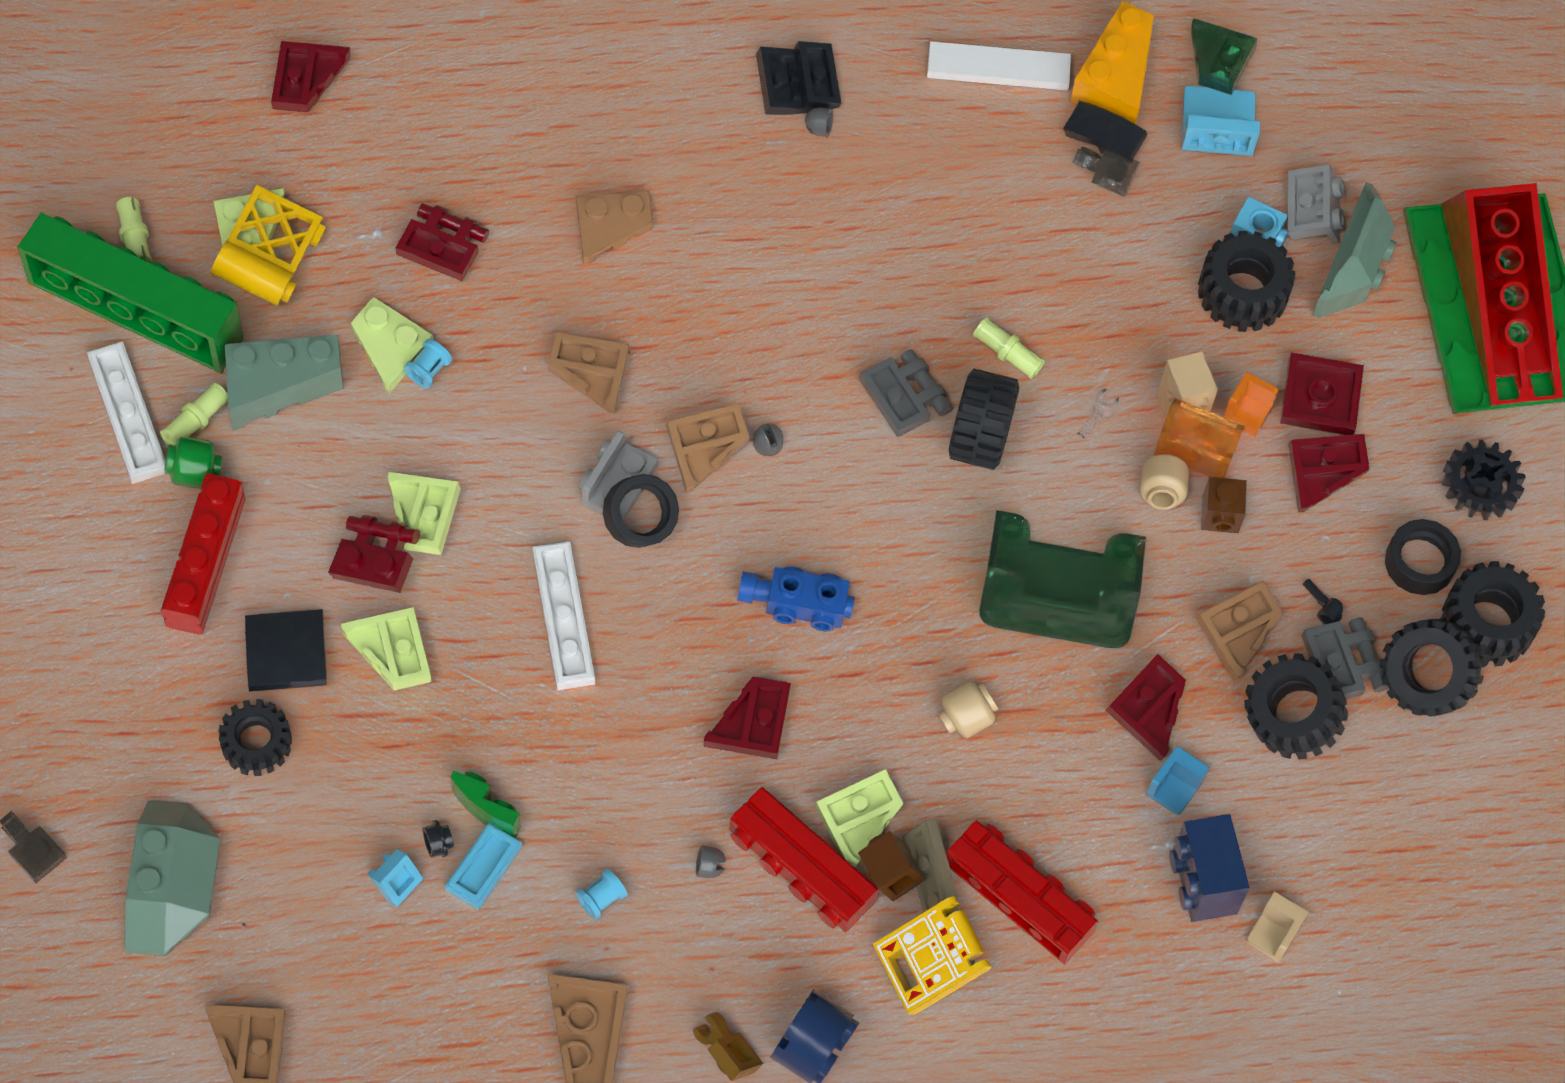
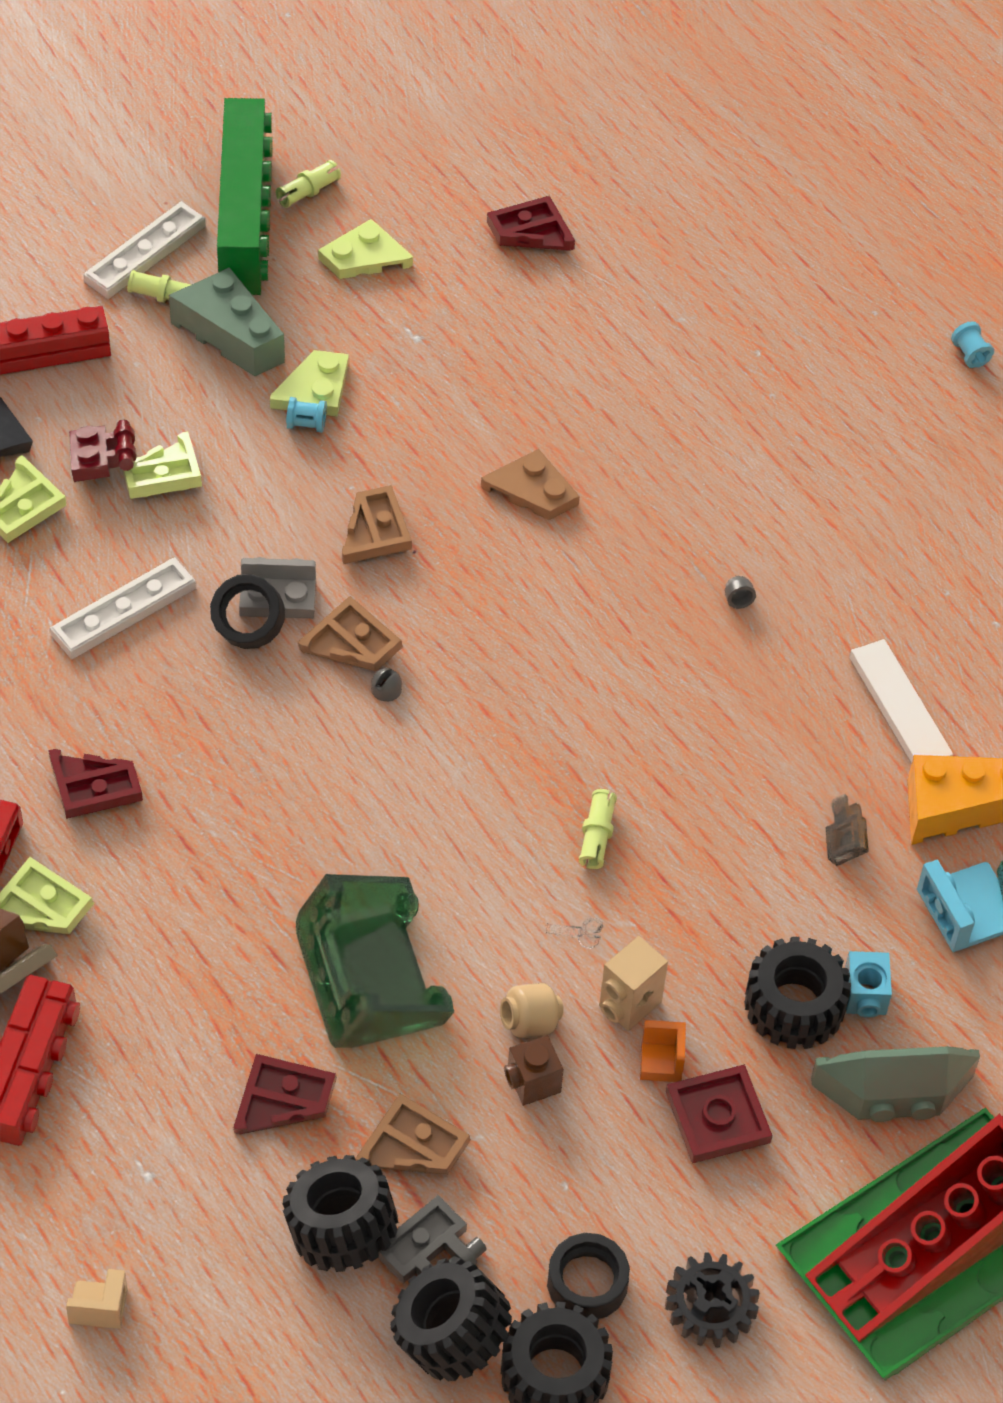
camera: 65 degrees right, 10 degrees down
green head [164,437,222,489] -> none
yellow piece [210,185,326,306] -> none
dark red plate [395,203,489,282] -> none
blue brick [737,566,855,632] -> none
black slope [756,41,842,115] -> none
dark grey plate [859,349,951,437] -> none
tan head [938,681,998,738] -> none
black tyre [948,368,1020,470] -> none
black slope [1063,101,1148,163] -> none
dark azure panel [1146,746,1210,815] -> none
clear orange slope [1154,398,1245,478] -> none
dark blue brick [1169,814,1250,922] -> none
light grey bracket [1288,164,1345,244] -> none
dark red wing [1288,434,1370,513] -> none
black hand [1303,579,1343,625] -> none

